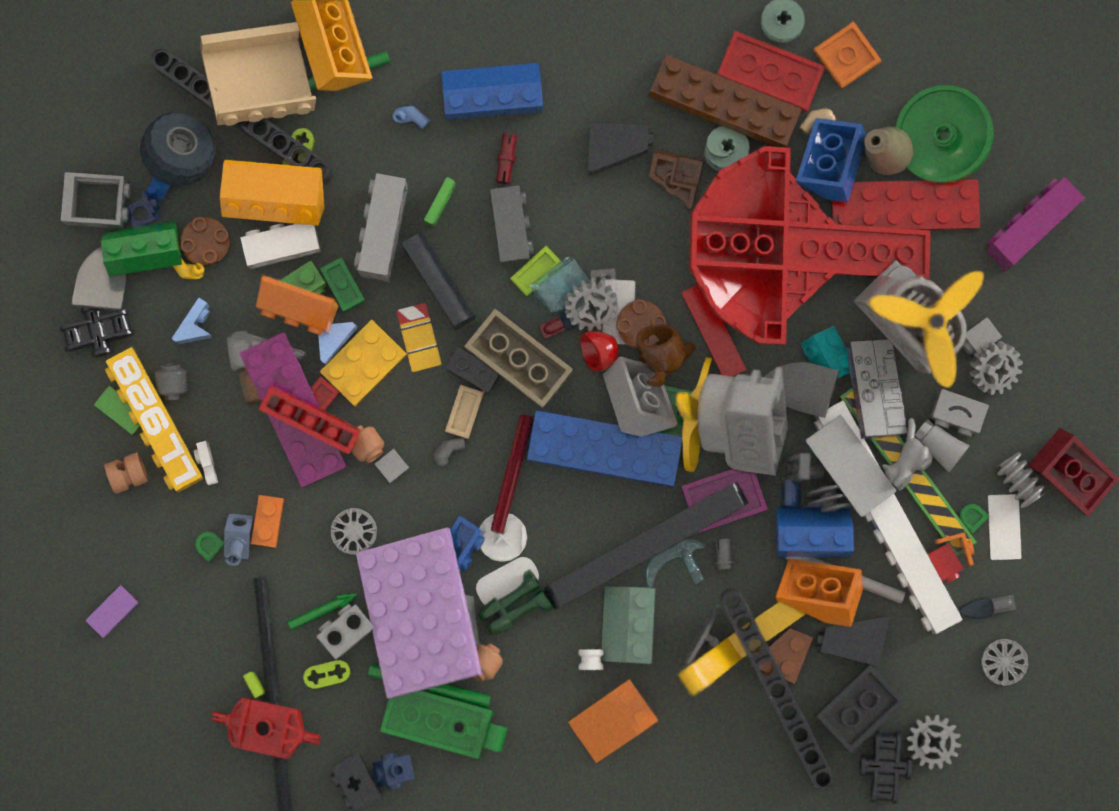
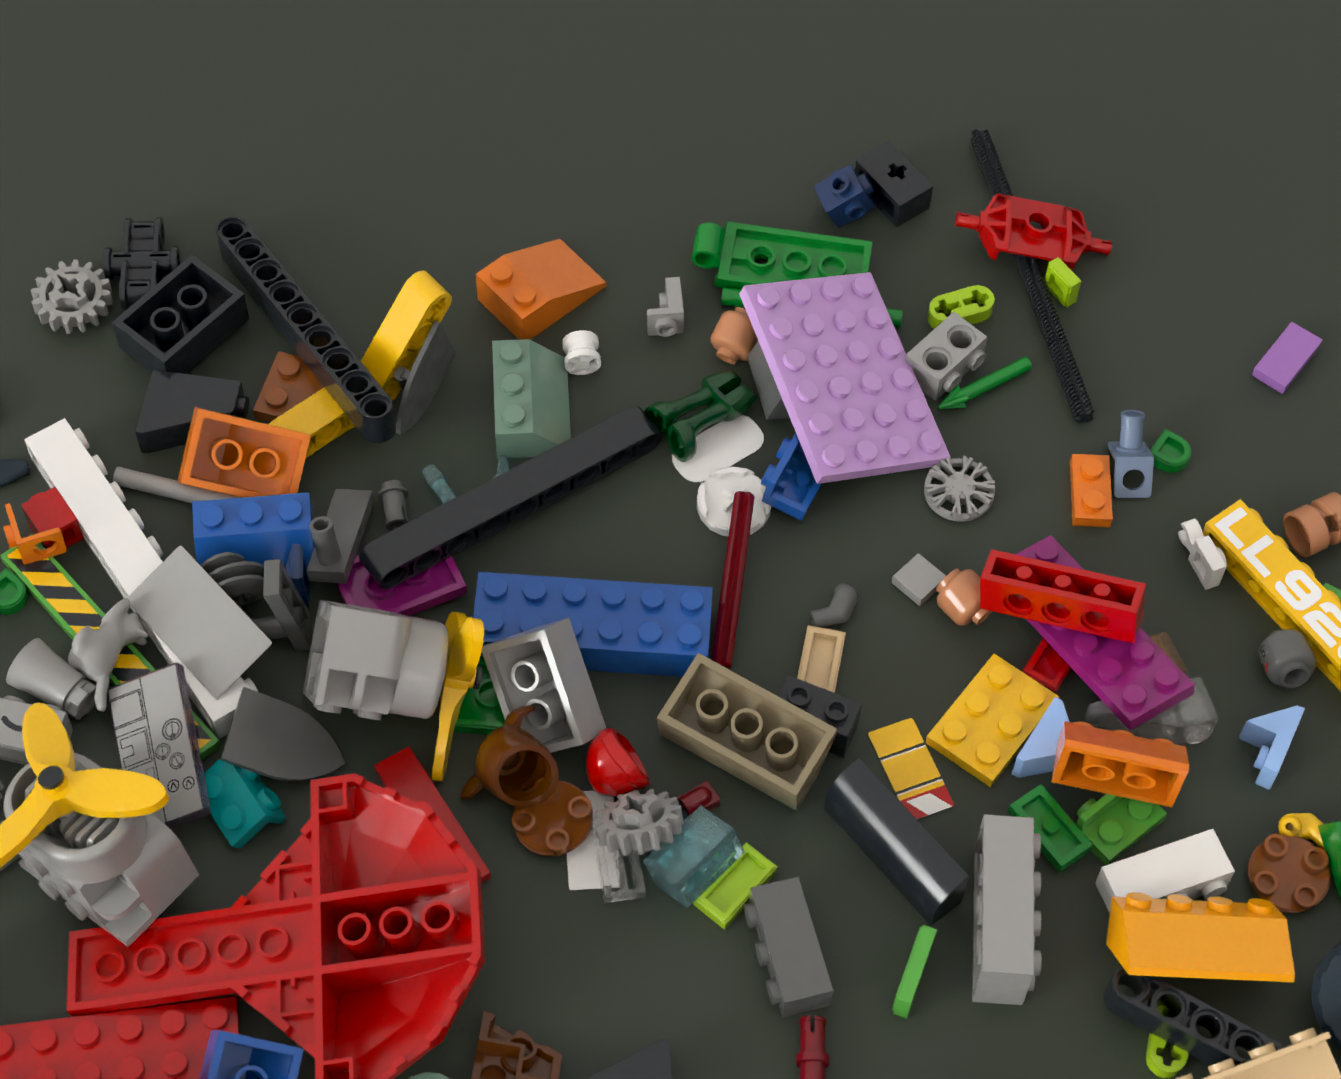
camera: 175 degrees right, 25 degrees down
none -> dark grey piece [306,489,375,583]
none -> light grey bracket [647,277,684,337]

